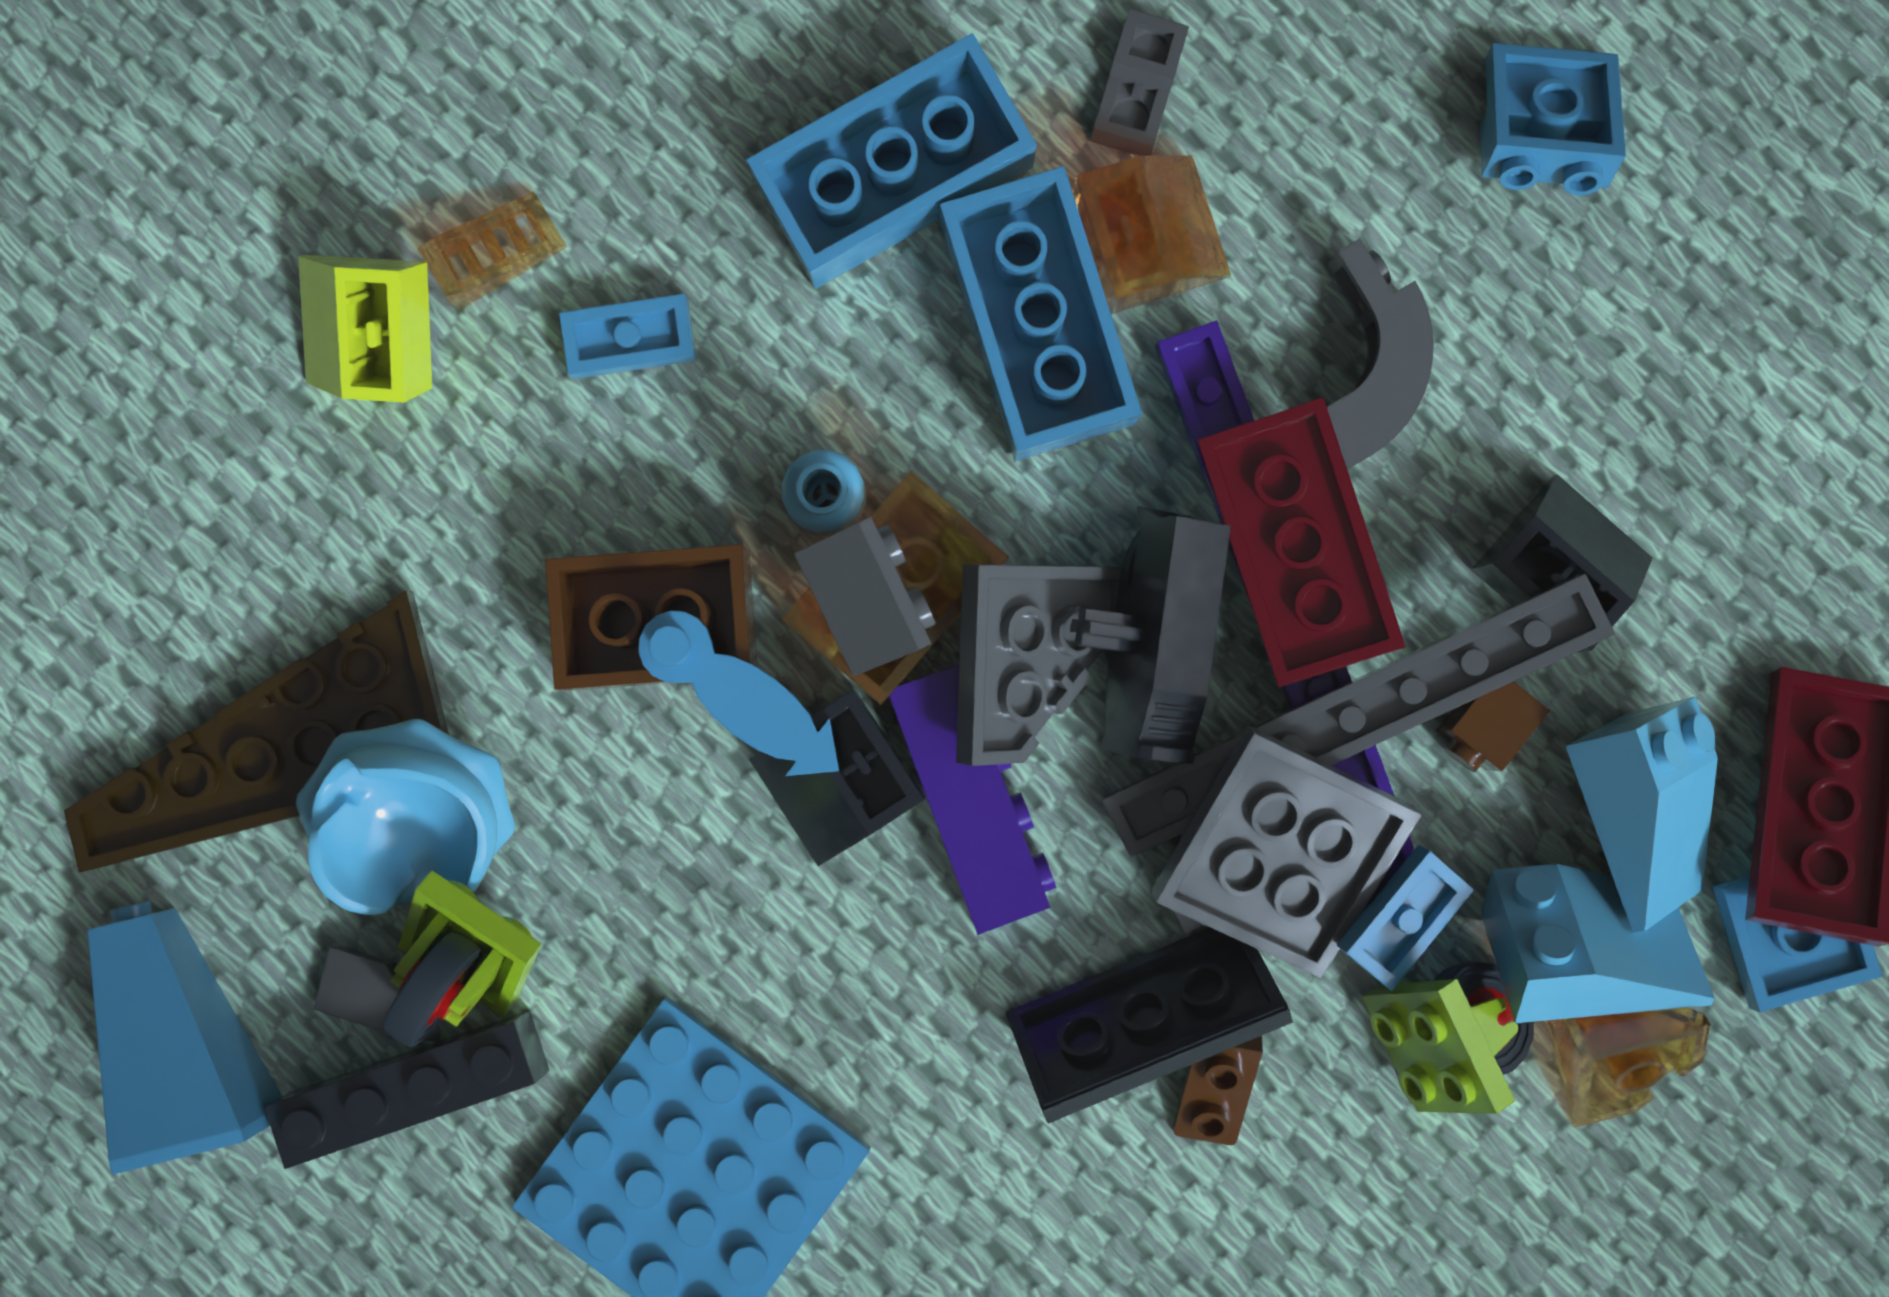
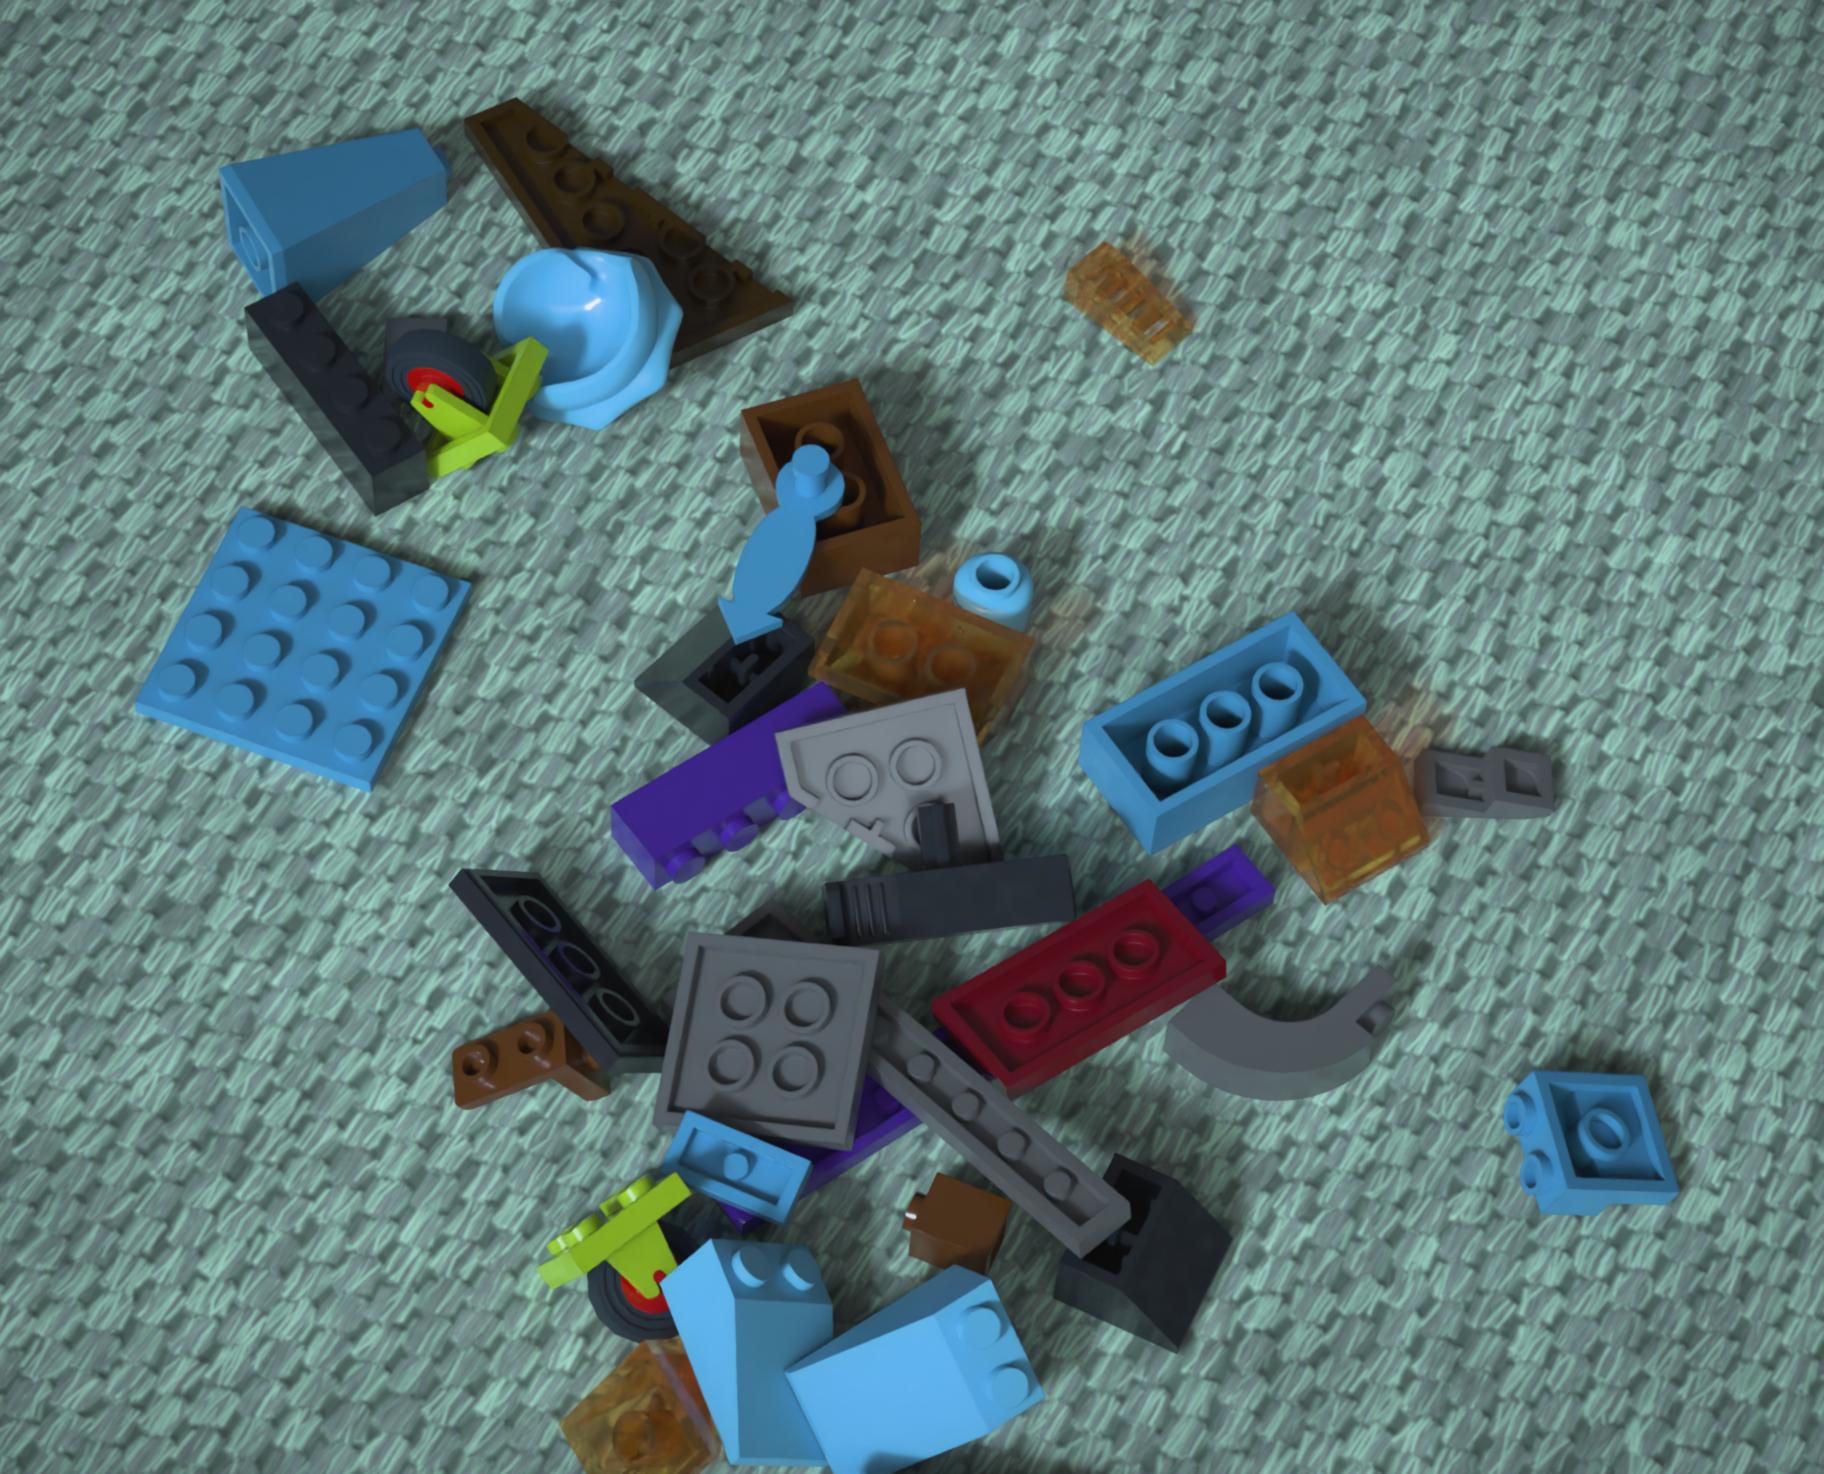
camera: 70 degrees right, 30 degrees down
neon yellow slope [298,255,432,403] -> none
dark azure plate [559,294,697,379] -> none
dark azure brick [746,33,1037,289] -> none
dark grey slope [794,517,936,676] -> none

